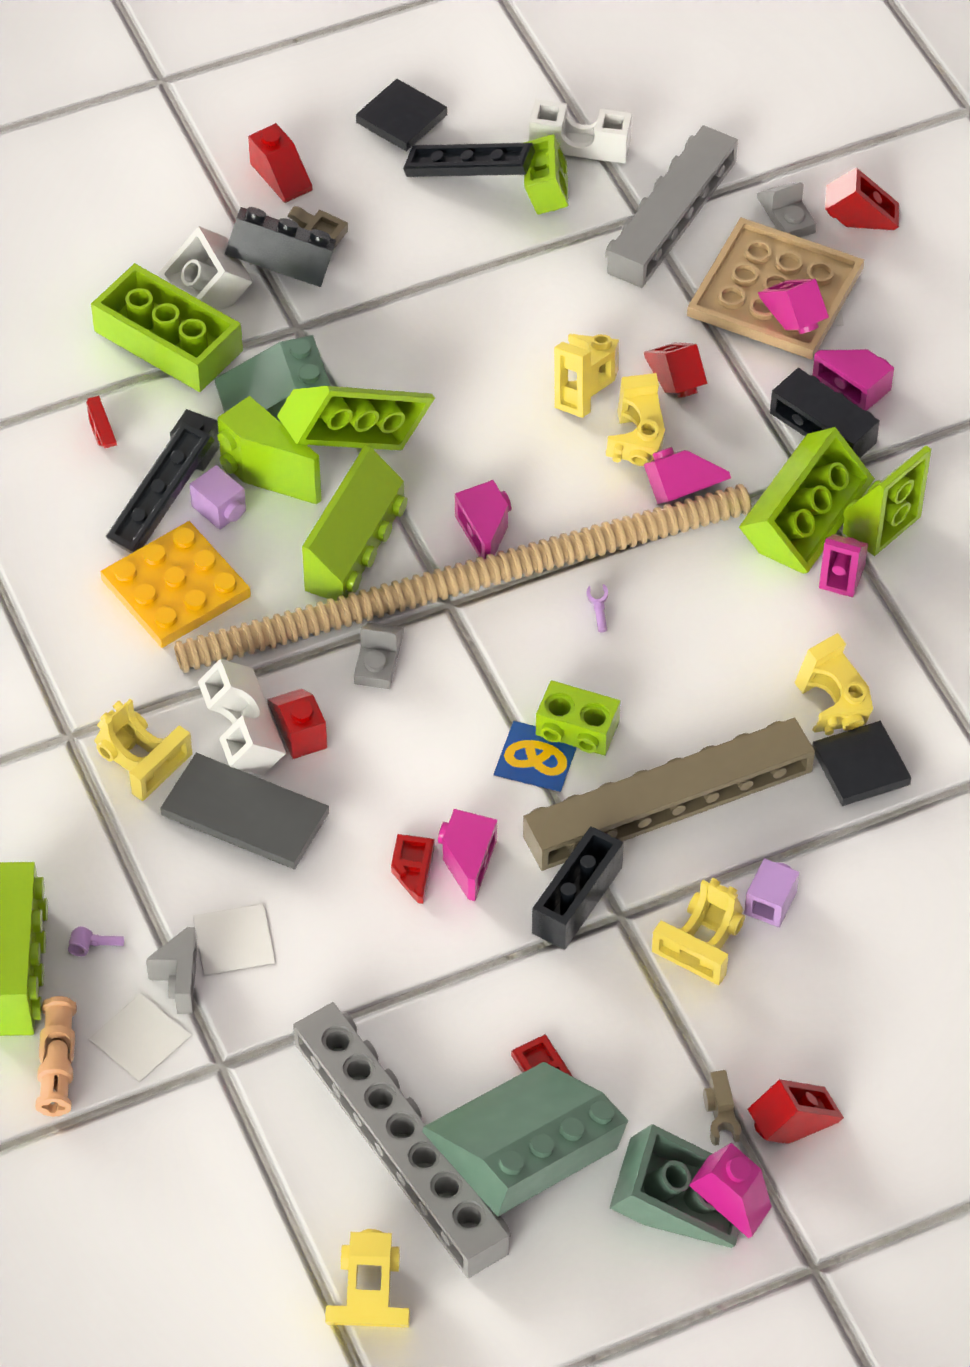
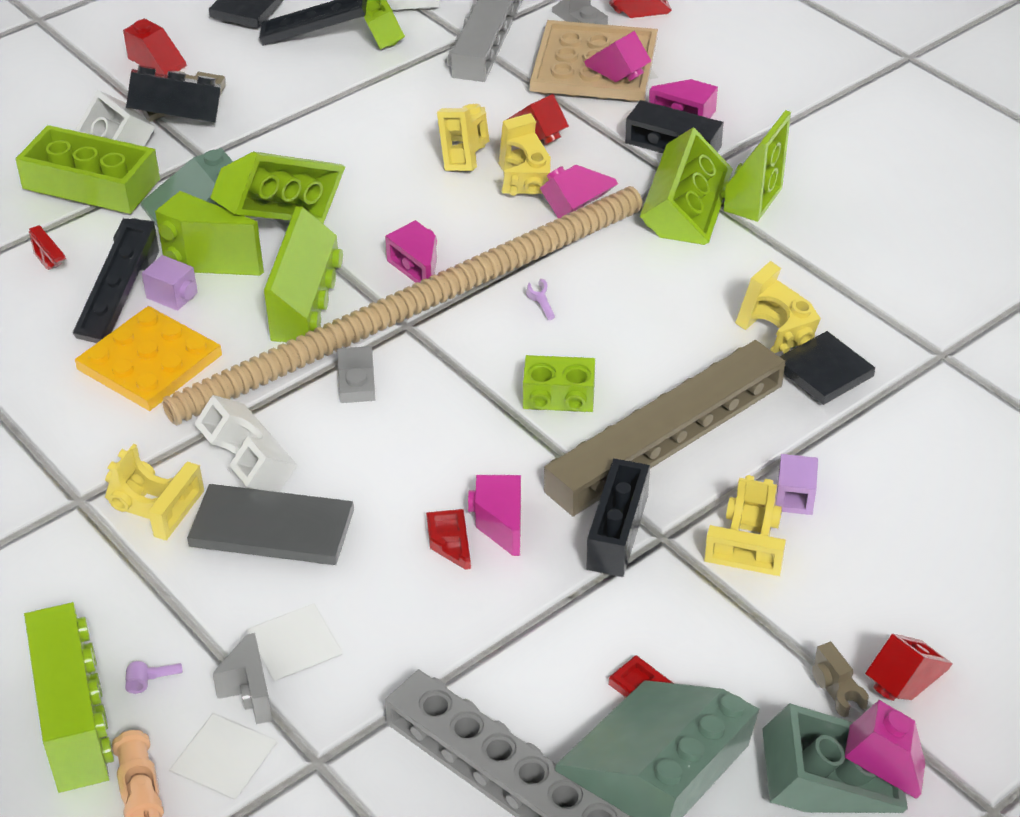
camera: 15 degrees left, 10 degrees down
red slope [267,688,327,759] -> none
blue sticker [493,721,577,792] -> none
dark pink slope [819,534,868,598] -> none

